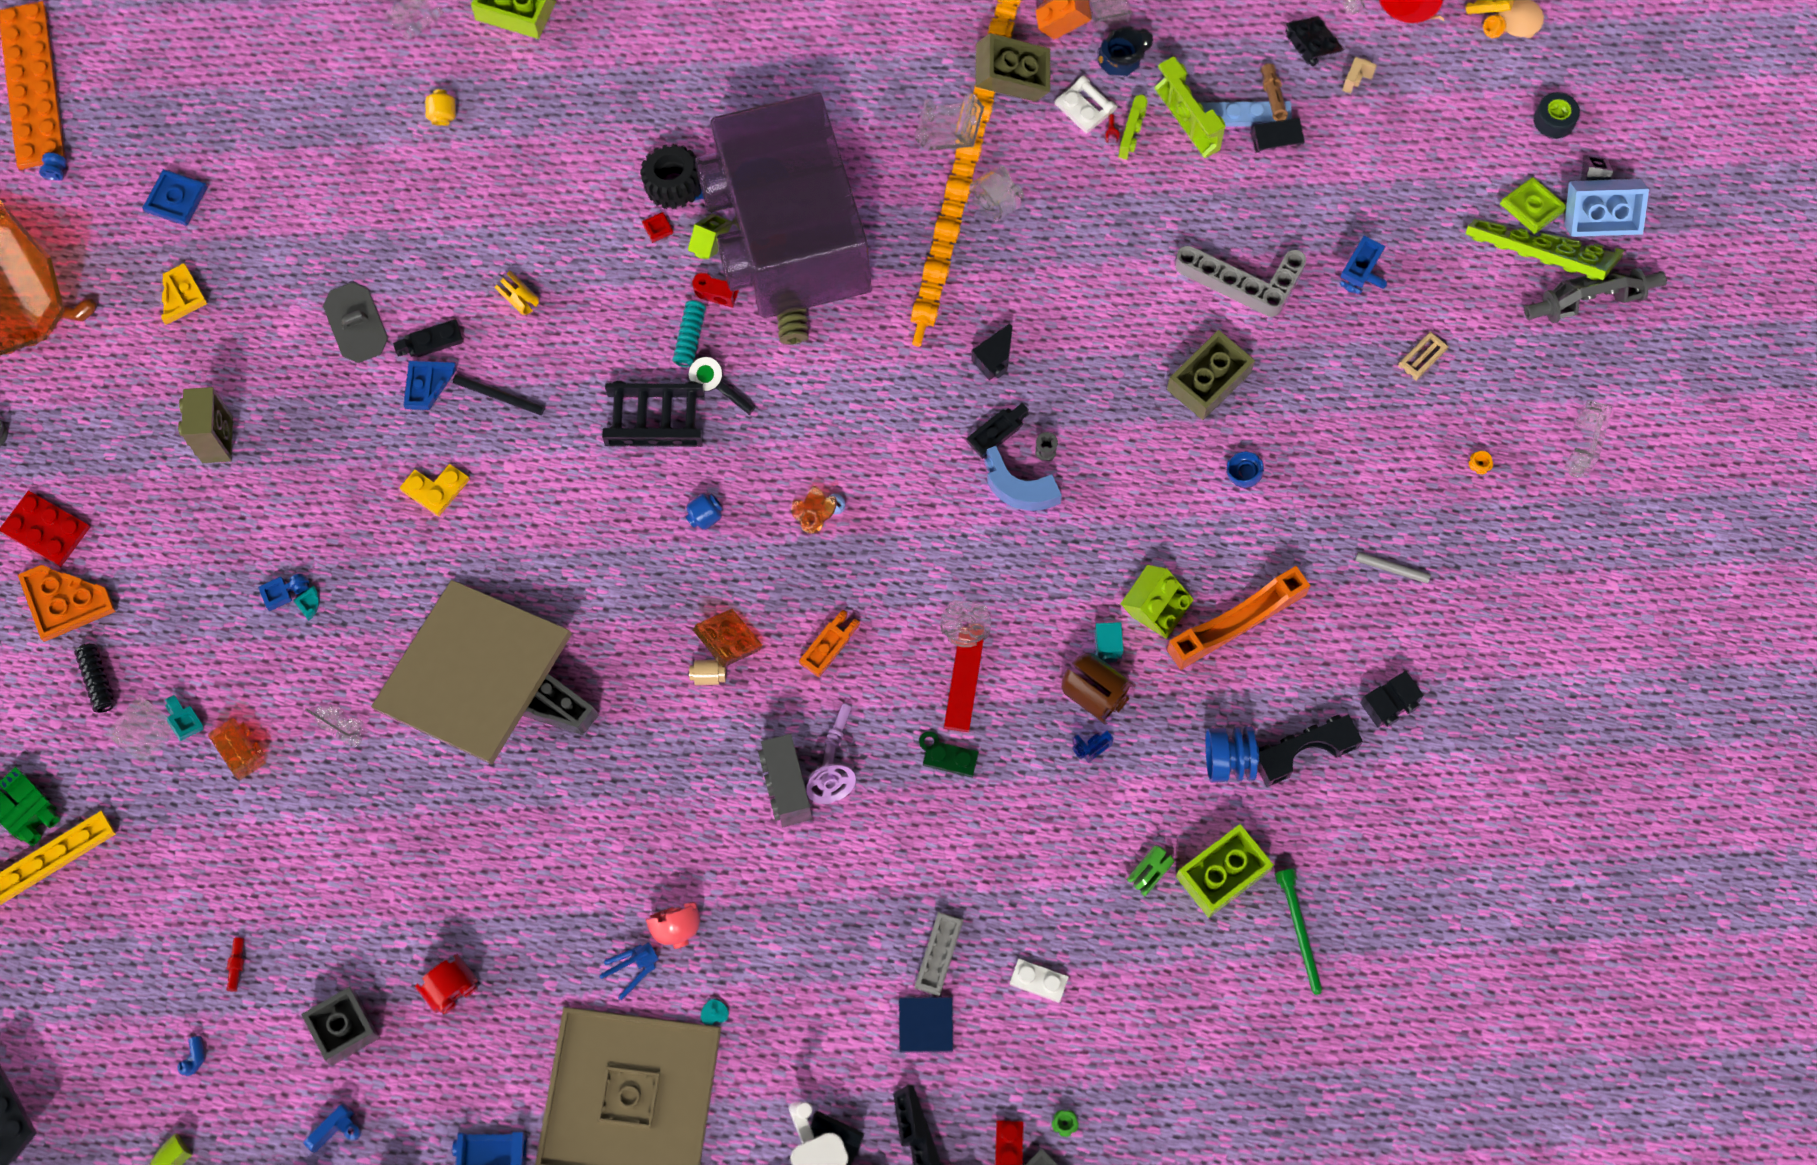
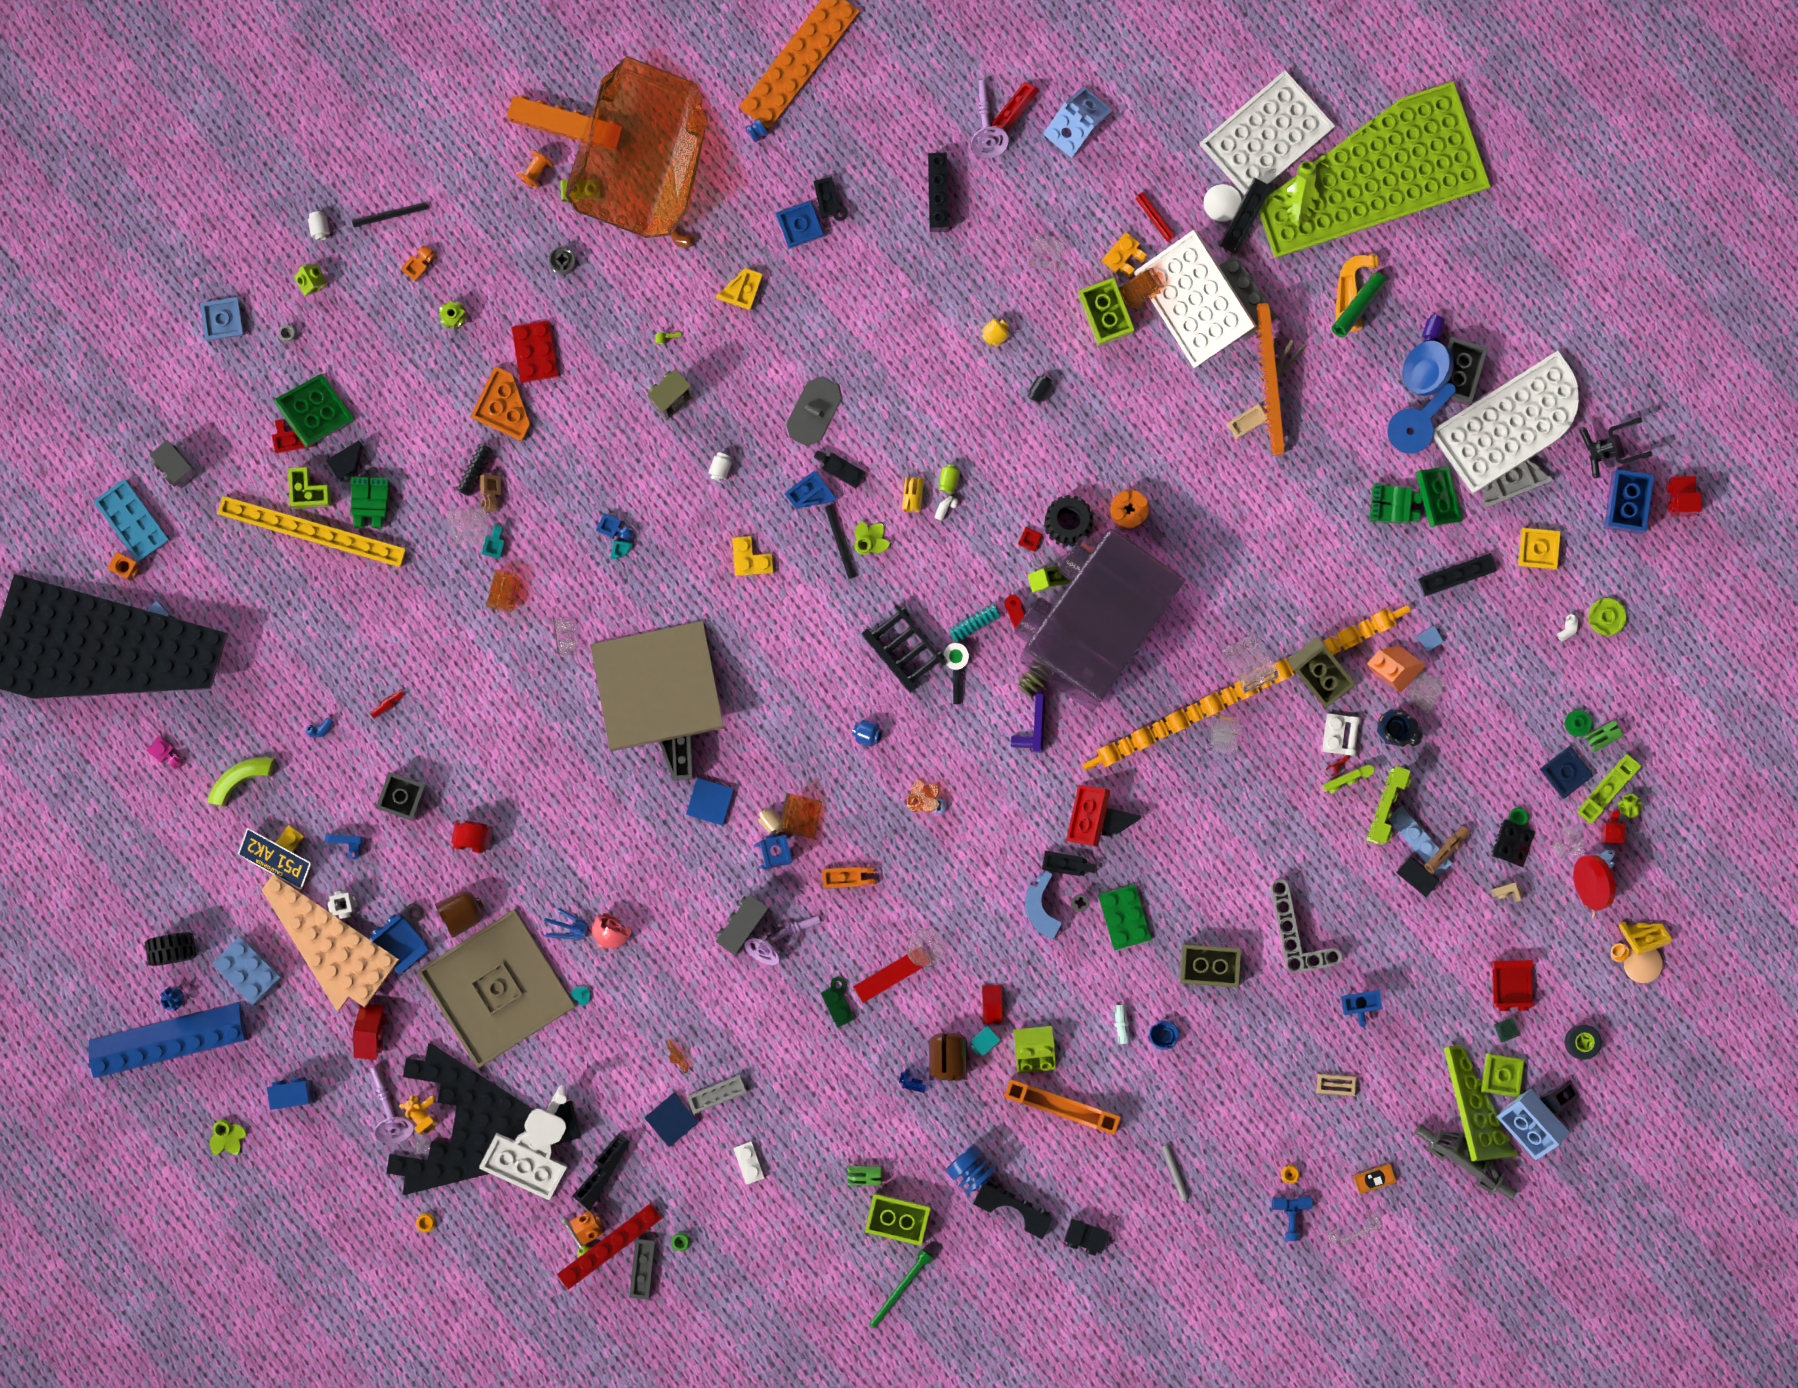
camera: 50 degrees right, 15 degrees up
none -> clear smoke plate [404,903,424,923]
none -> reddish brown cylinder [435,891,484,938]
none -> medium nougat plate [480,474,501,512]
none -> lime hand [655,332,681,344]
none -> clear orange piece [667,1039,688,1073]
none -> blue tile [686,778,734,826]
none -> white brick [708,452,732,482]
none -> blue piece [754,834,792,870]
none -> black hinge [813,177,848,221]
none -> lime plate [854,521,890,555]
none -> black brick [928,152,949,232]
none -> white arm [934,496,958,521]
none -> lime brick [938,464,961,494]
none -> red slope [982,985,1002,1024]
none -> dark purple piece [1011,694,1046,753]
none -> black brick [1027,375,1054,404]
none -> red plate [1066,785,1111,847]
none -> green plate [1098,885,1151,951]
none -> orange brick [1109,490,1149,531]
none -> light aqua pin [1114,1004,1131,1044]
none -> blue bar [1272,1197,1312,1241]
none -> tile [1353,1163,1396,1194]
none -> red panel [1491,960,1534,1011]
none -> clear green plate [1494,1018,1520,1043]
none -> green tile [1508,807,1528,826]

